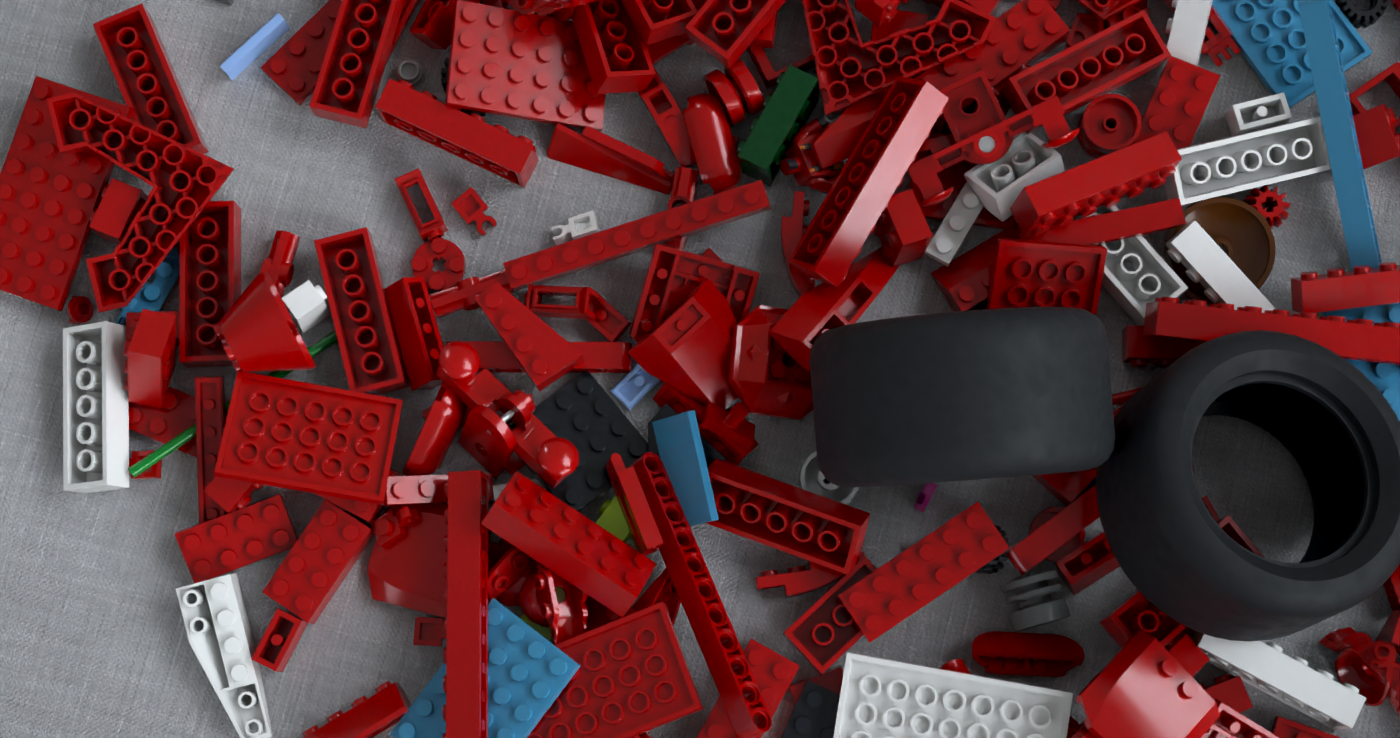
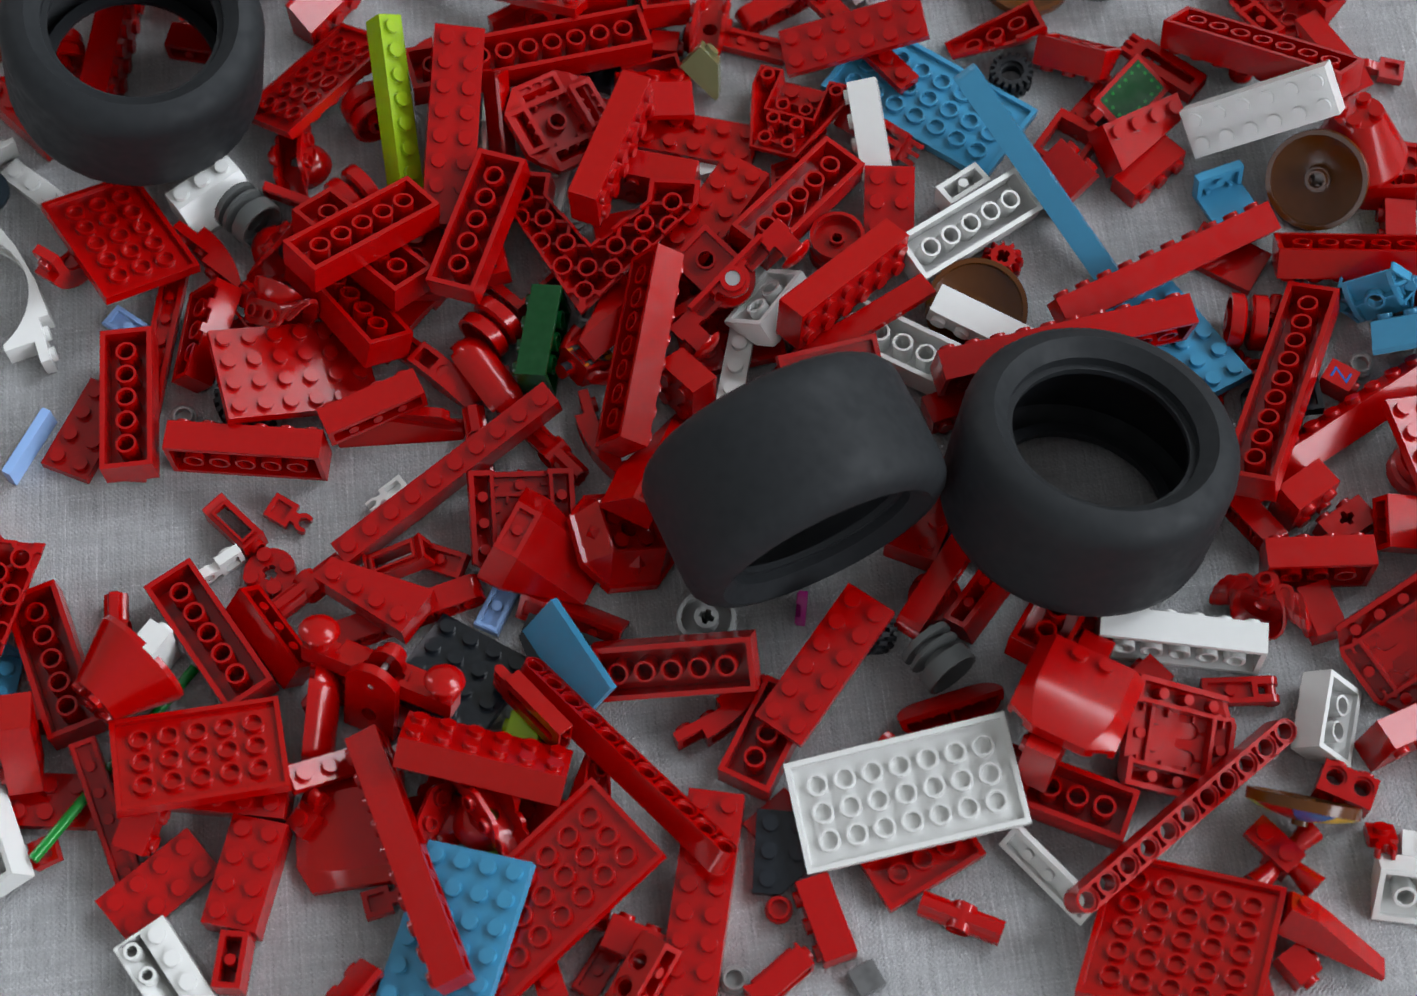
camera: 20 degrees left, 15 degrees down
red tile [701,401,756,450] -> none
none -> white plate [199,544,247,585]
none -> red brick [316,368,428,446]
none -> red piece [525,425,589,486]

